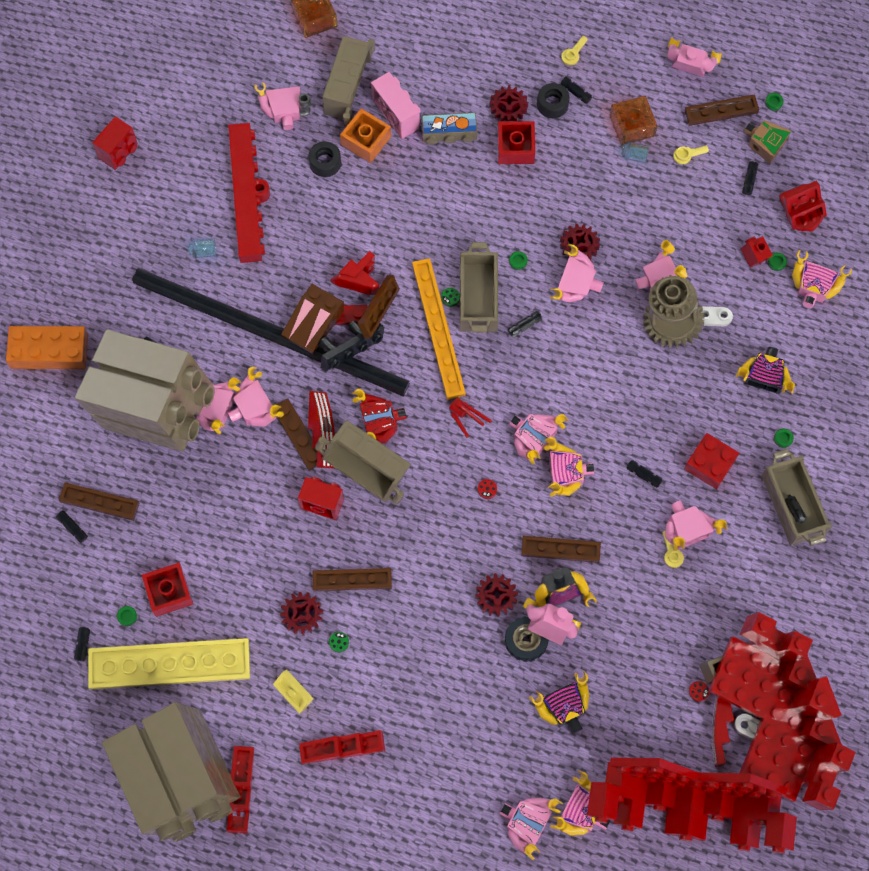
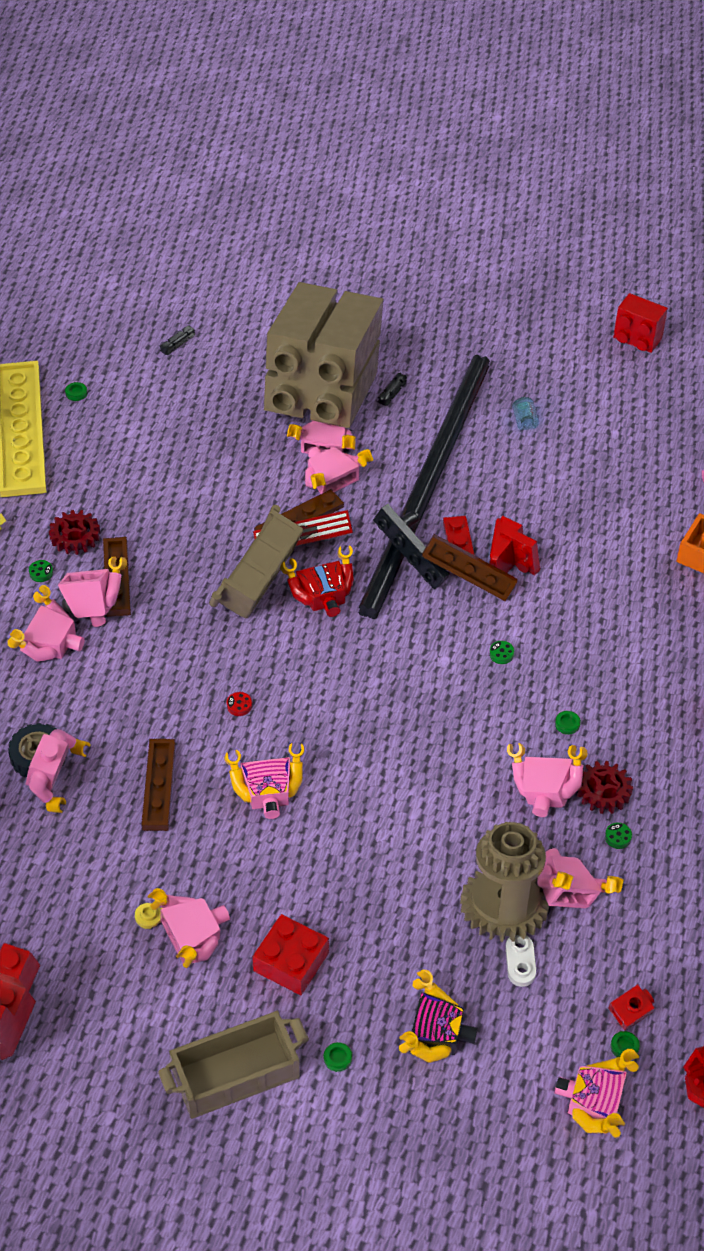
camera: 85 degrees right, 20 degrees down
orange brick [6,326,88,369] -> none
reddish brown plate [59,482,140,521] -> none
black piece [74,627,90,662] -> none
red brick [141,562,194,617] -> none
red hinge [228,123,270,263] -> none
reddish brown slope [281,283,344,354] -> none
red brick [298,477,344,521] -> none
black tyre [308,141,342,177] -> none
light orange plate [412,258,466,400] -> none
red plant [449,398,492,438] -> none
dark tan container [460,242,498,333] -> none
dark red gear [475,573,518,617] -> none
black axle [508,311,542,337] -> none
bright pink torso [509,414,569,465] -> none
torso [535,567,597,608] -> none
black axle [627,460,663,488] -> none
black axle [785,494,807,524] -> none
none -> bright pink torso [7,585,84,662]
none -> bright pink torso [58,557,127,627]
none -> green tile [605,823,632,849]

